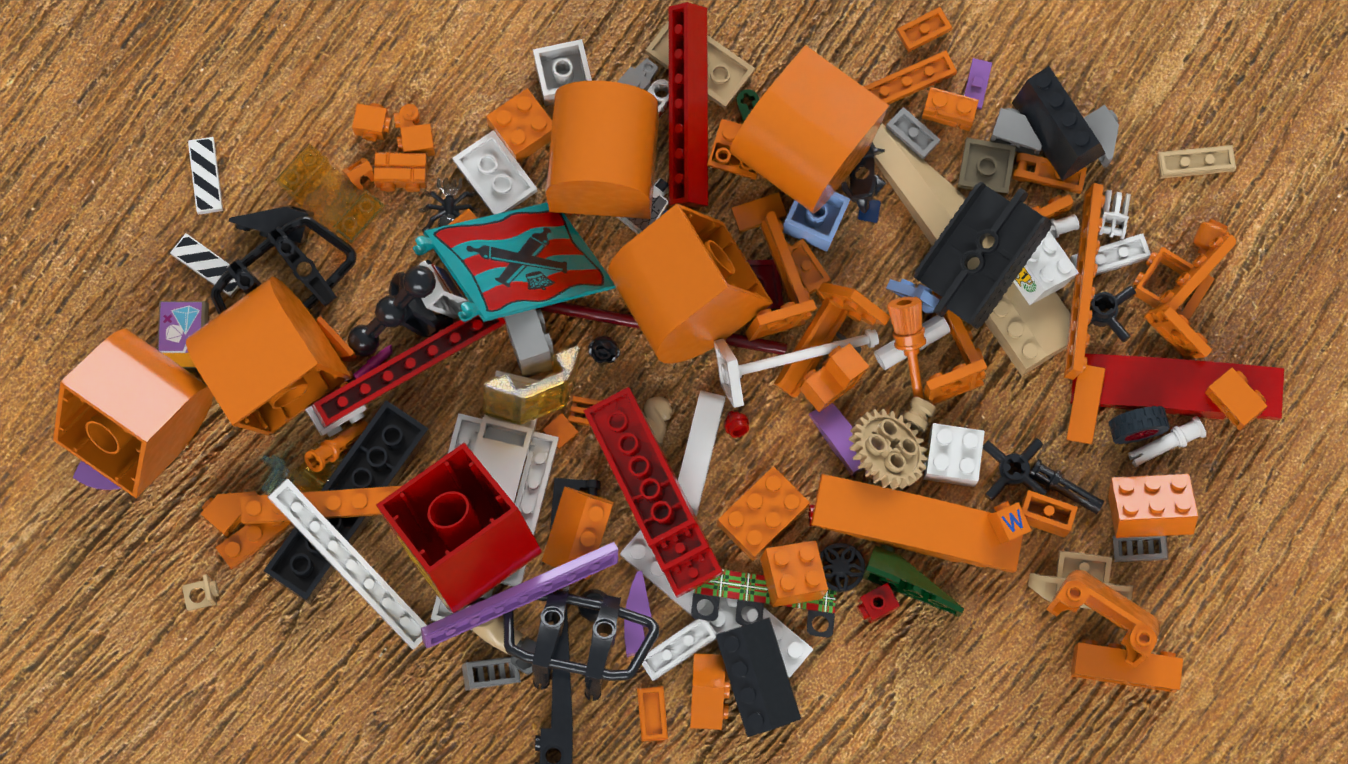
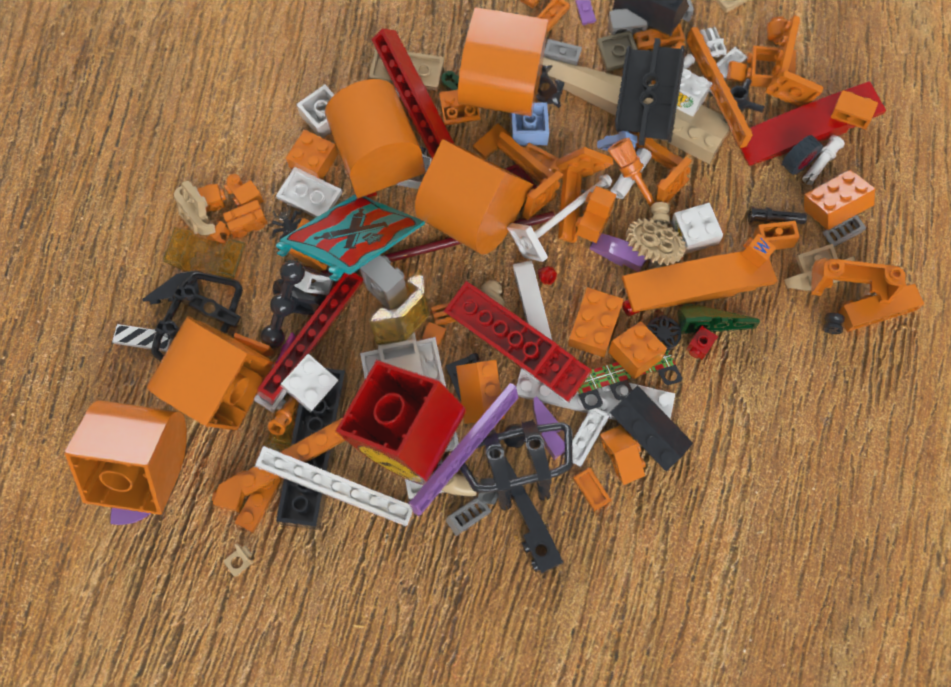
camera: 20 degrees left, 5 degrees down
piece [157,301,210,373] -> none
tile [188,137,223,215] -> none
clear light blue bracket [261,455,290,495] -> none
black plate [588,336,620,363] -> none
dark blue sticker [858,200,881,223] -> none
orange brick [922,87,979,131] -> none
black bar [983,438,1047,501] -> none
orange tile [1066,365,1106,445] -> none
none -> tan plate [174,181,216,235]
none -> white brick [280,354,338,412]
none -> orange tile [727,61,748,83]
none -> black wheel [823,313,845,334]

